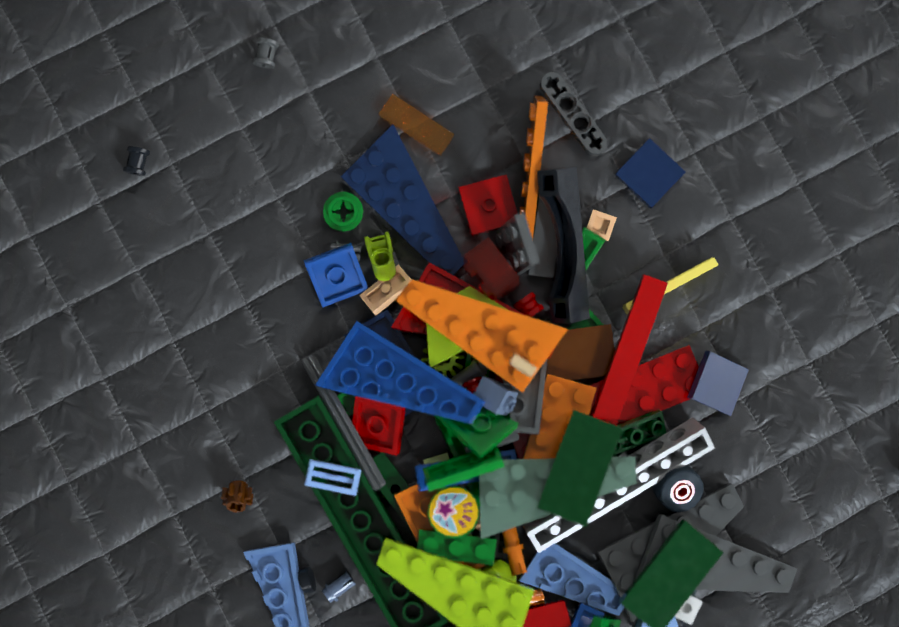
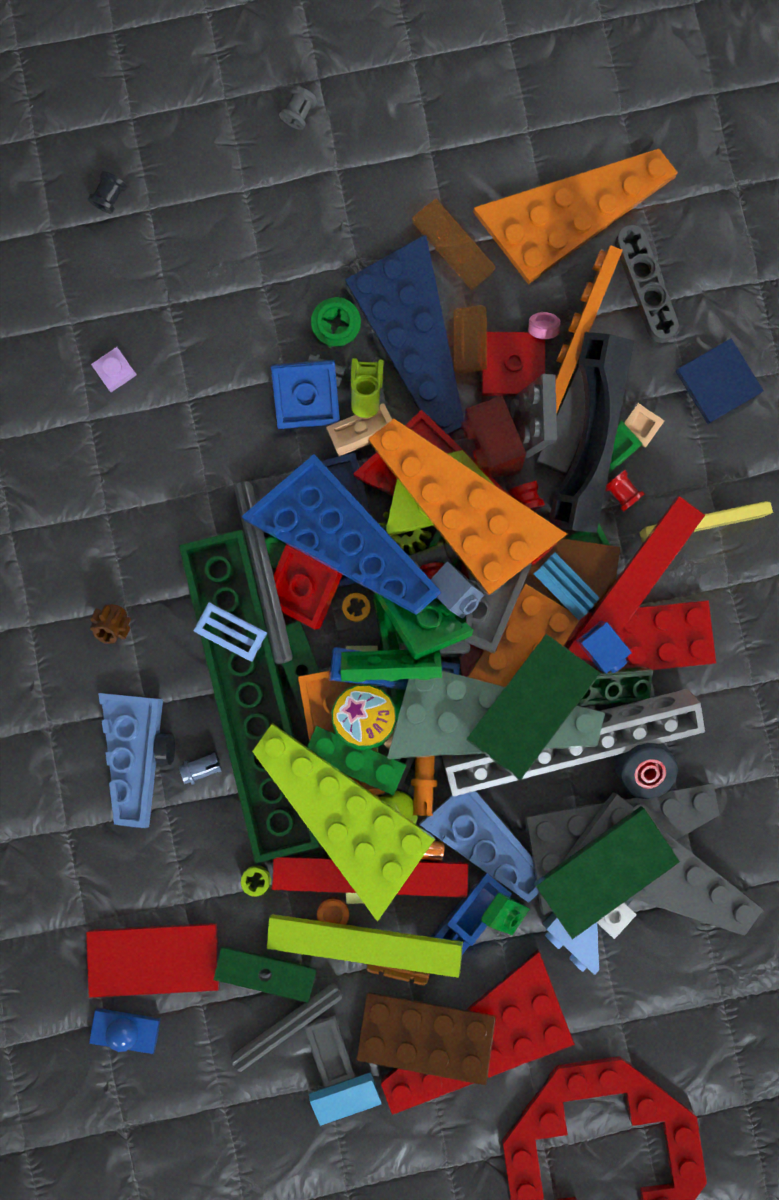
camera: 25 degrees right, 0 degrees up
tan tile [508,354,537,377] -> none
tile [687,350,749,416] -> none
none -> lavender plate [91,347,137,392]
none -> light orange bush [342,593,371,622]
none -> clear orange tile [454,305,487,373]
none -> orange wing [473,149,678,285]
none -> bright pink tile [528,312,560,339]
none -> dark azure tile [534,552,599,620]
none -> blue brick [576,620,632,674]
none -> red bush [605,470,645,512]

